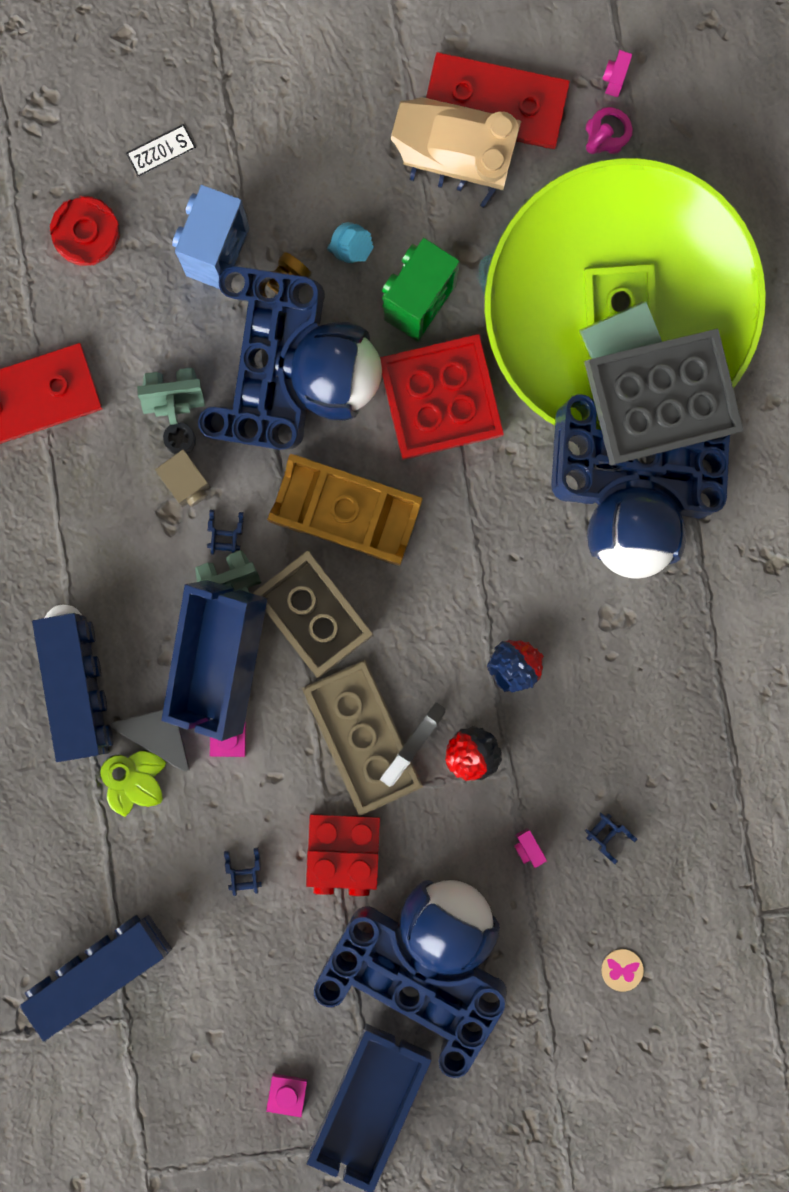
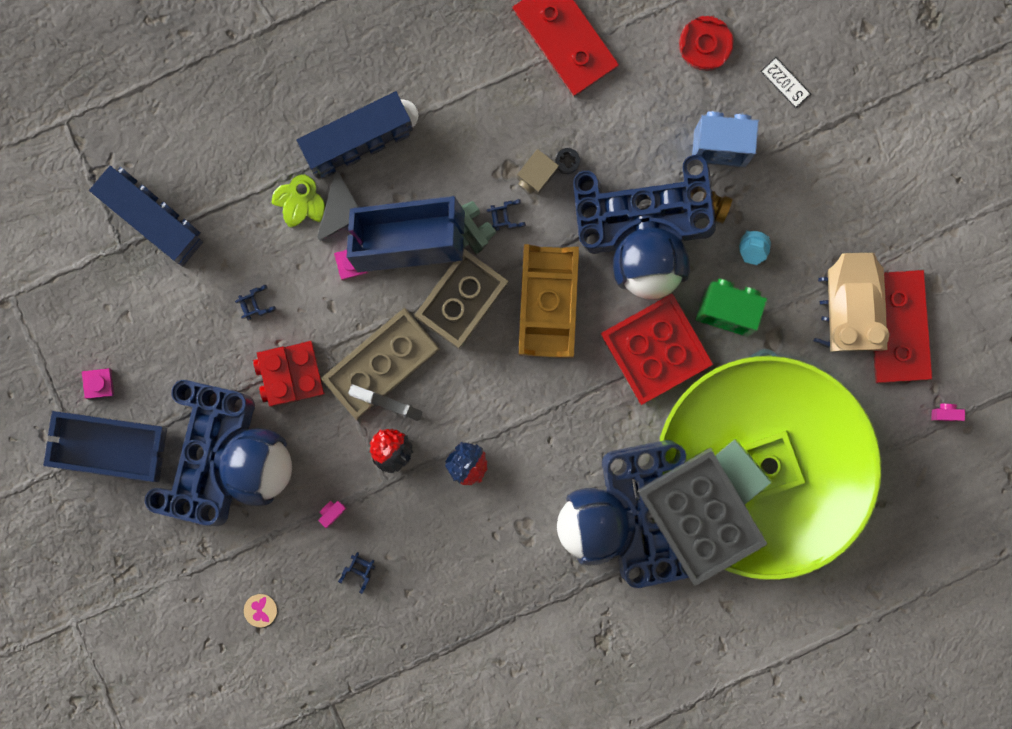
camera: 75 degrees right, 0 degrees up
sand green hips [137,368,205,425] -> none
dark pink piece [586,107,633,154] -> none

